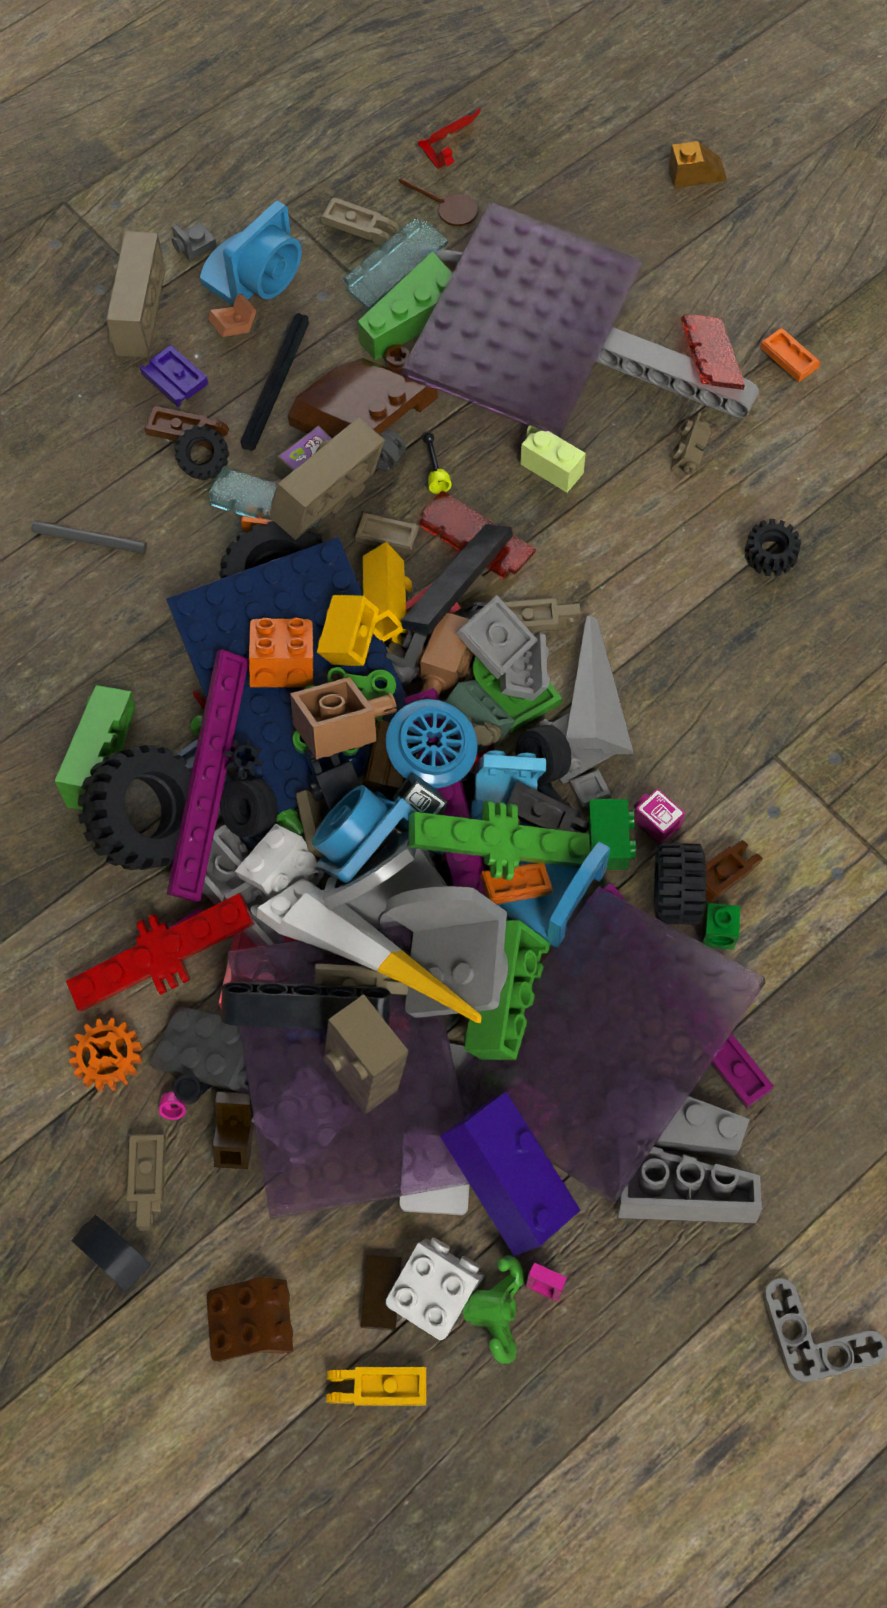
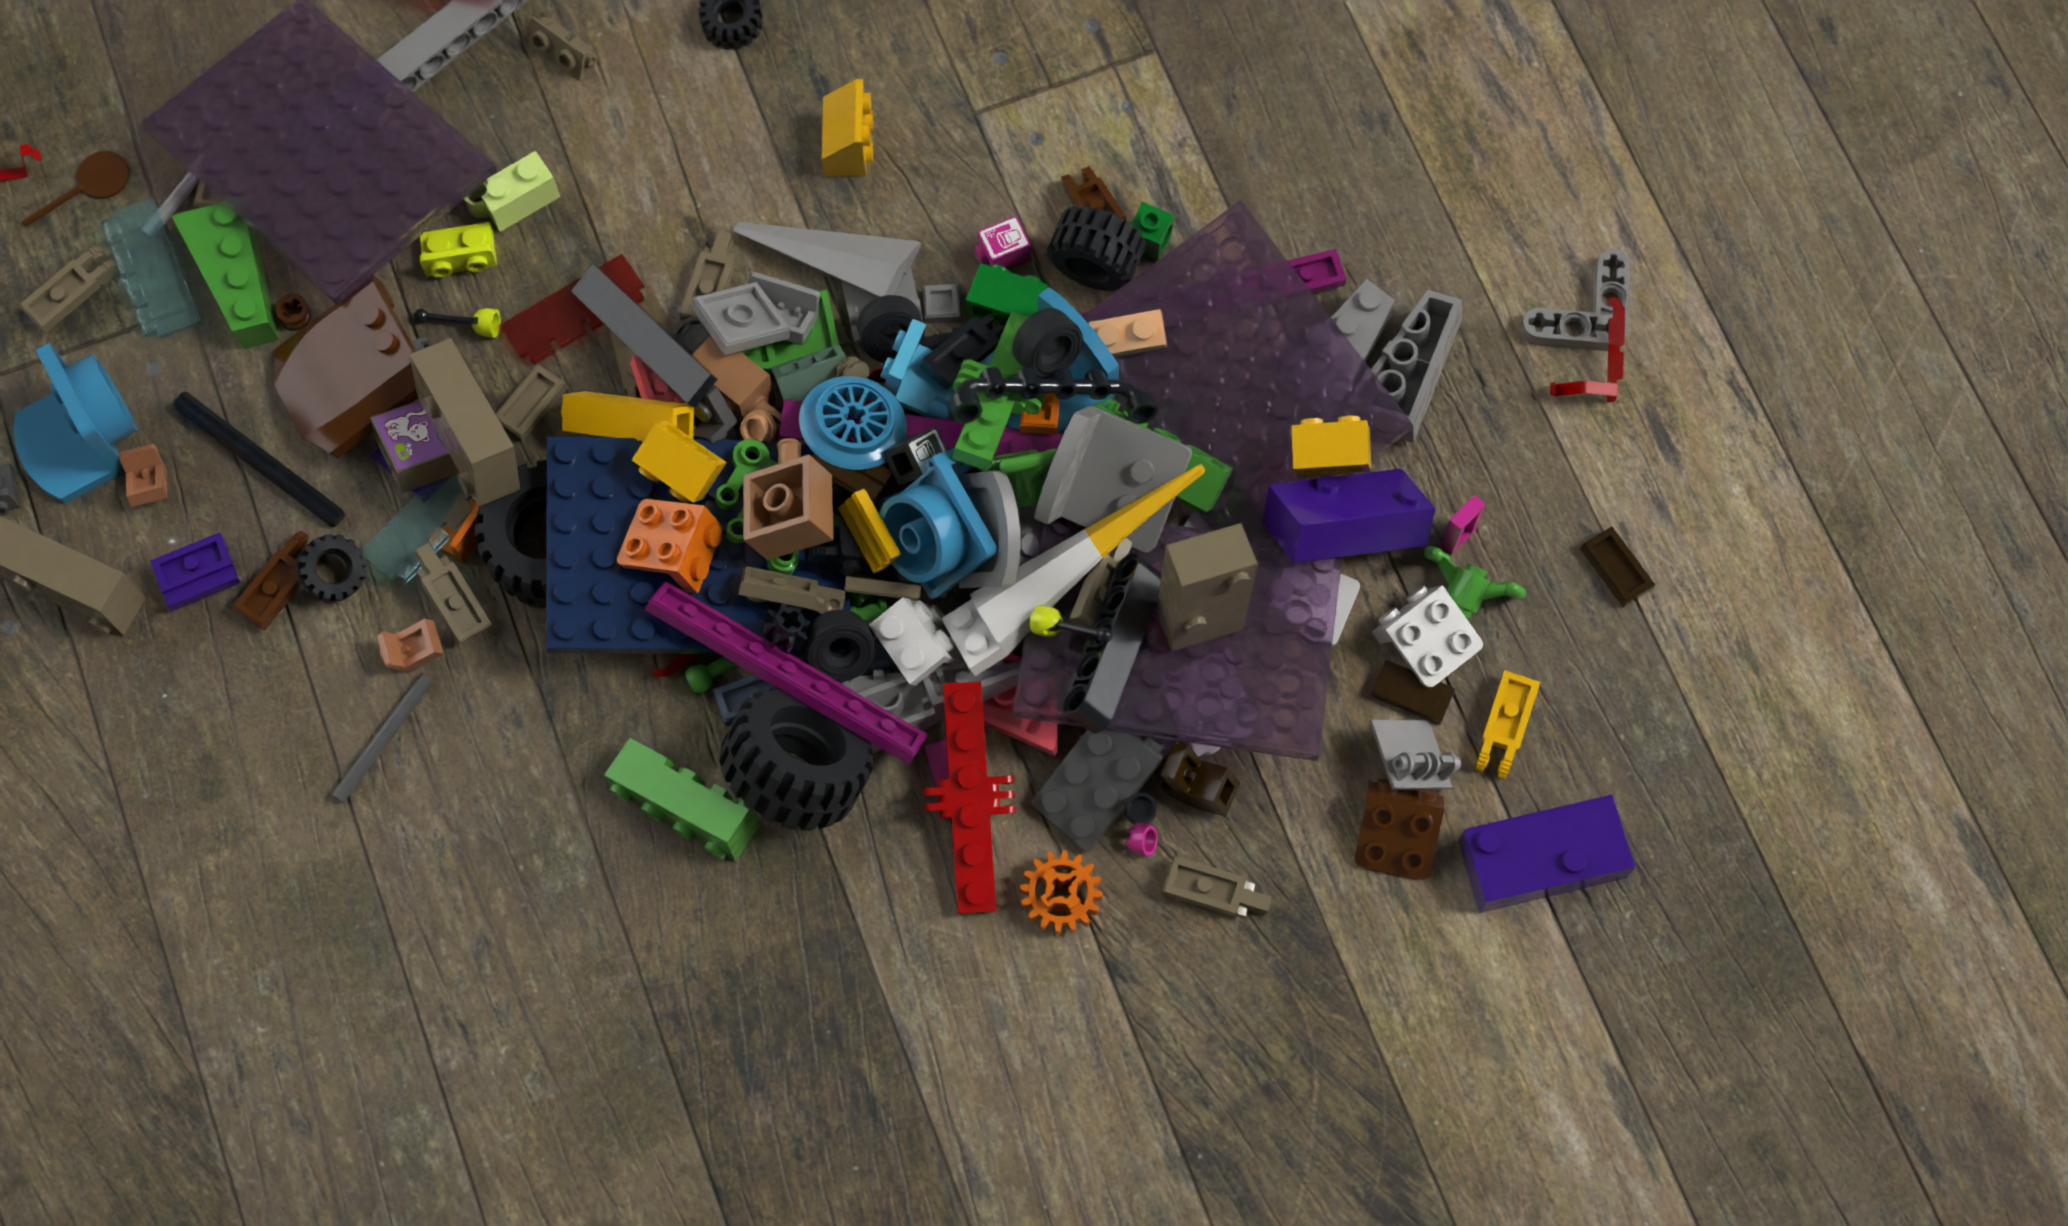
camera: 70 degrees left, 5 degrees up
black brick [71,1214,151,1292] -> none
none -> nougat bracket [377,618,443,673]
none -> dark tan hinge [413,543,492,645]
none -> neon yellow bracket [419,222,497,278]
none -> dark tan hinge [739,566,845,614]
none -> light nougat plate [740,410,776,443]
none -> yellow slope [822,79,874,176]
none -> yellow tile [838,489,901,573]
none -> black bar [949,367,1158,424]
none -> bright green piece [978,449,1057,508]
none -> black tyre [1012,308,1083,379]
none -> hinge [1030,605,1112,643]
none -> light nougat plate [1089,309,1167,357]
none -> yellow brick [1291,416,1372,477]
none -> light grey hinge [1369,720,1461,789]
none -> dark purple brick [1458,794,1635,913]
none -> red piece [1550,297,1626,403]
none -> dark brown tile [1580,526,1655,607]

